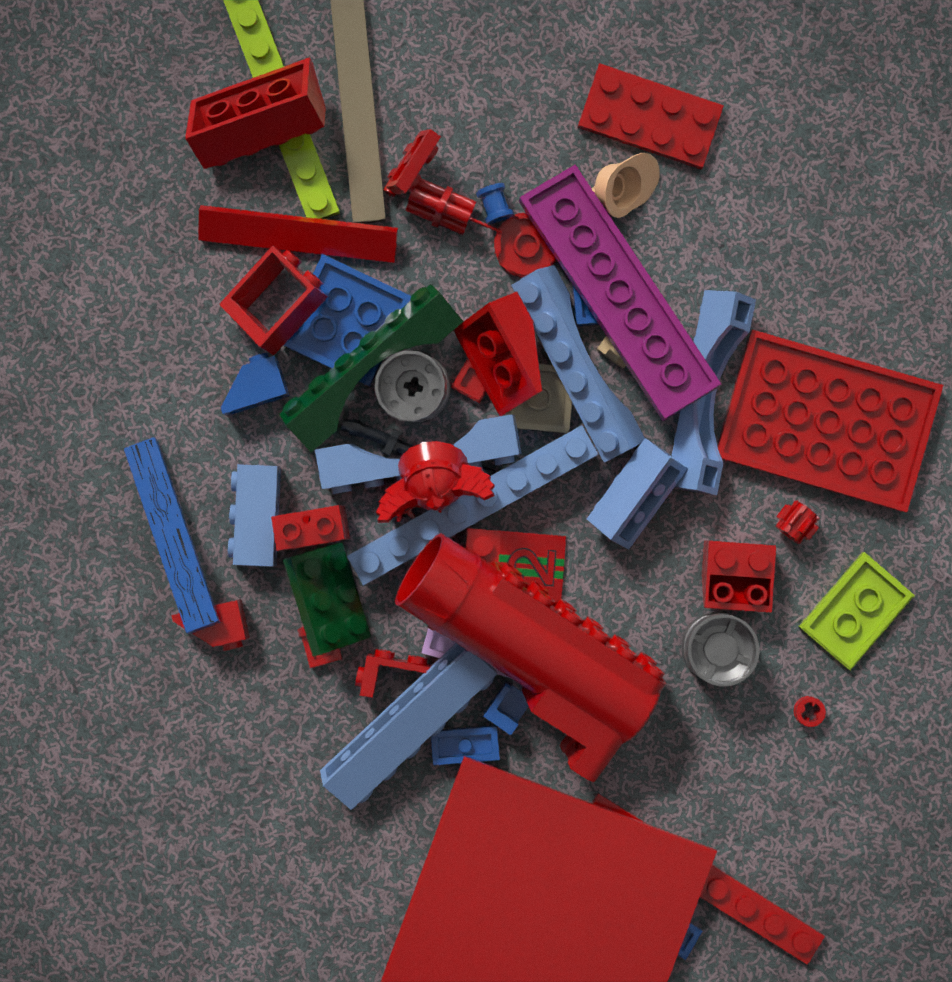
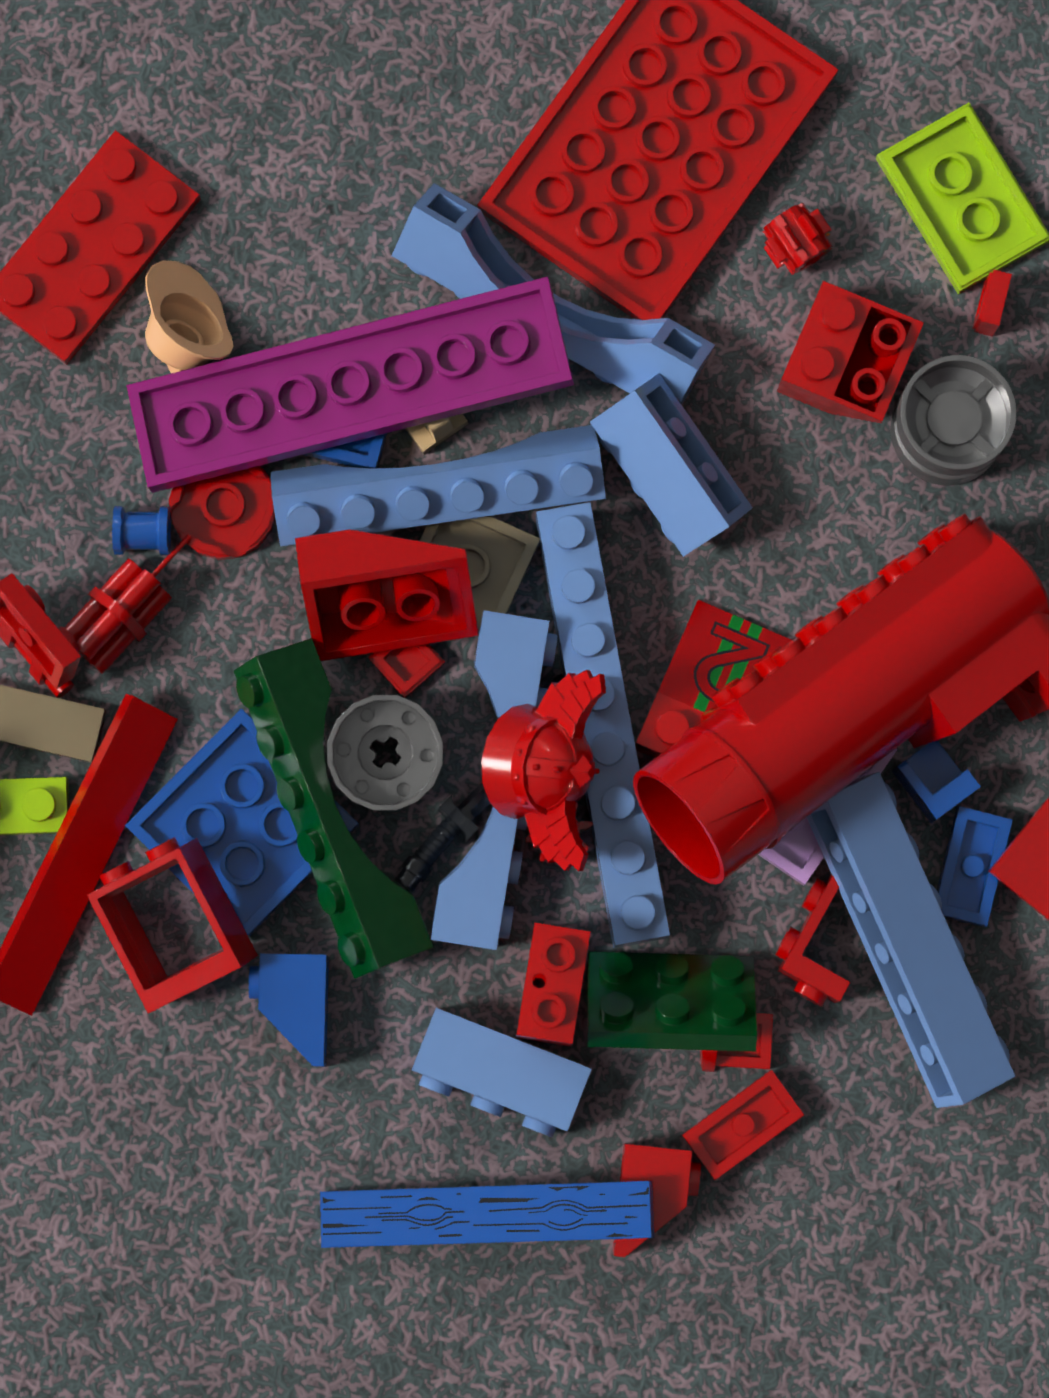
camera: 75 degrees left, 5 degrees down
none -> red plate [682,1070,804,1180]
none -> red tile [972,269,1012,336]

